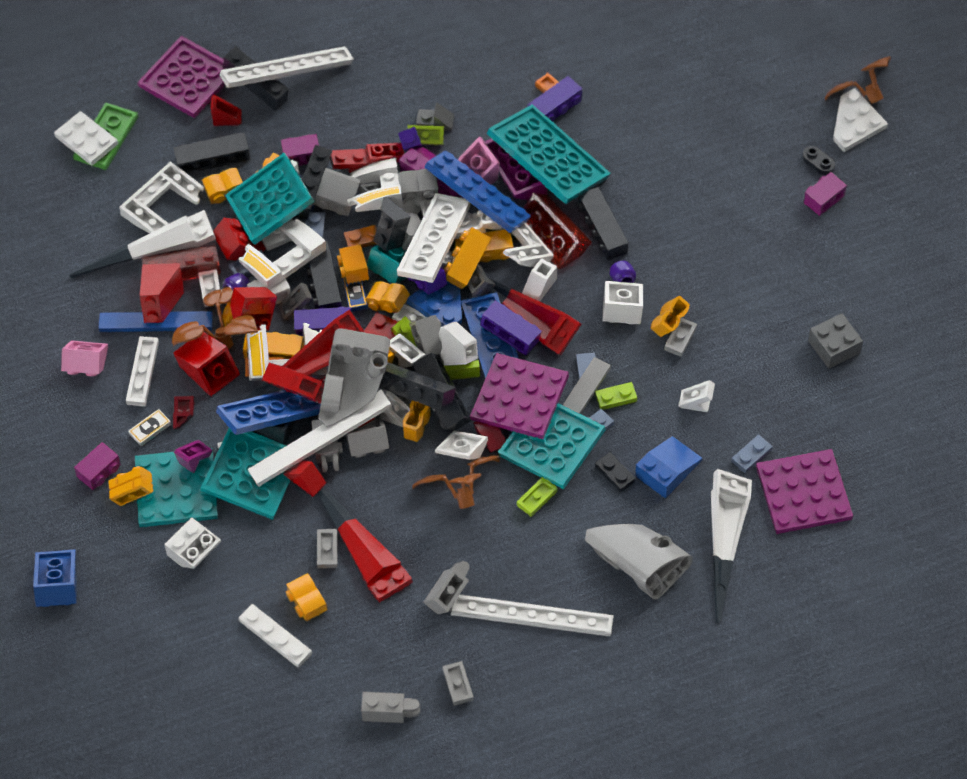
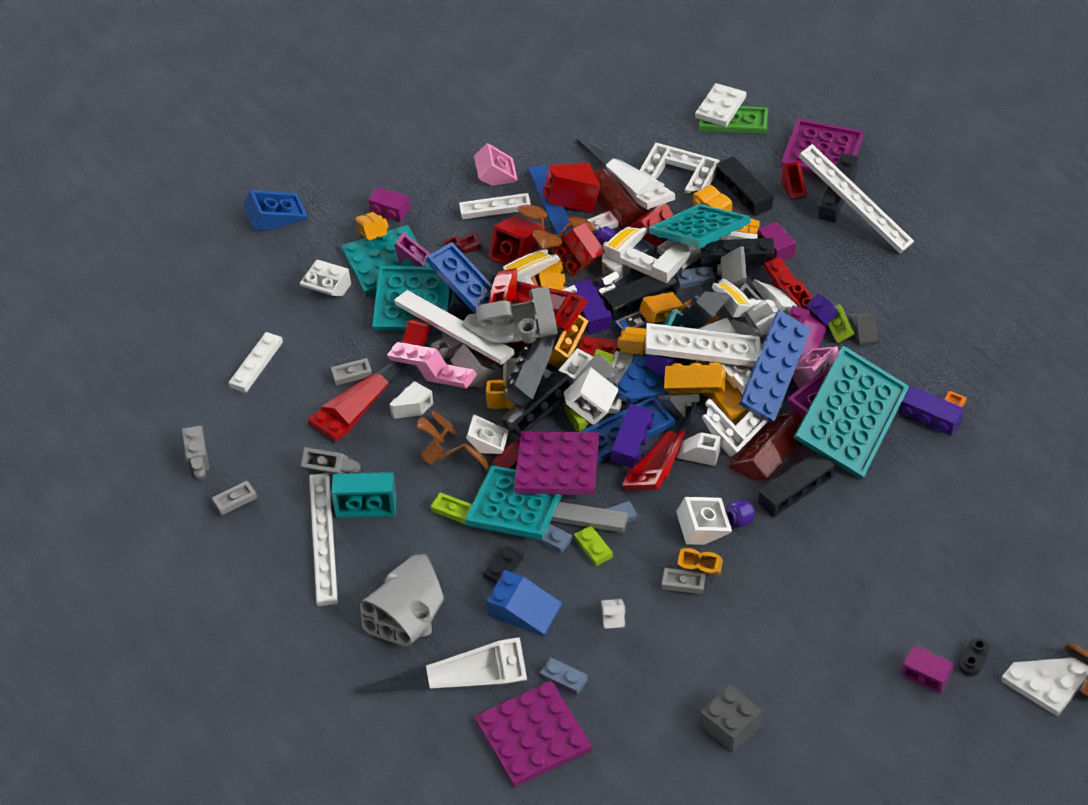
camera: 75 degrees right, 10 degrees down
tile [128,409,171,446] -> none
light orange brick [285,573,327,621] -> none
none -> teal brick [332,472,397,518]
none -> bright pink bracket [387,342,477,388]
none -> white slope [390,381,433,419]

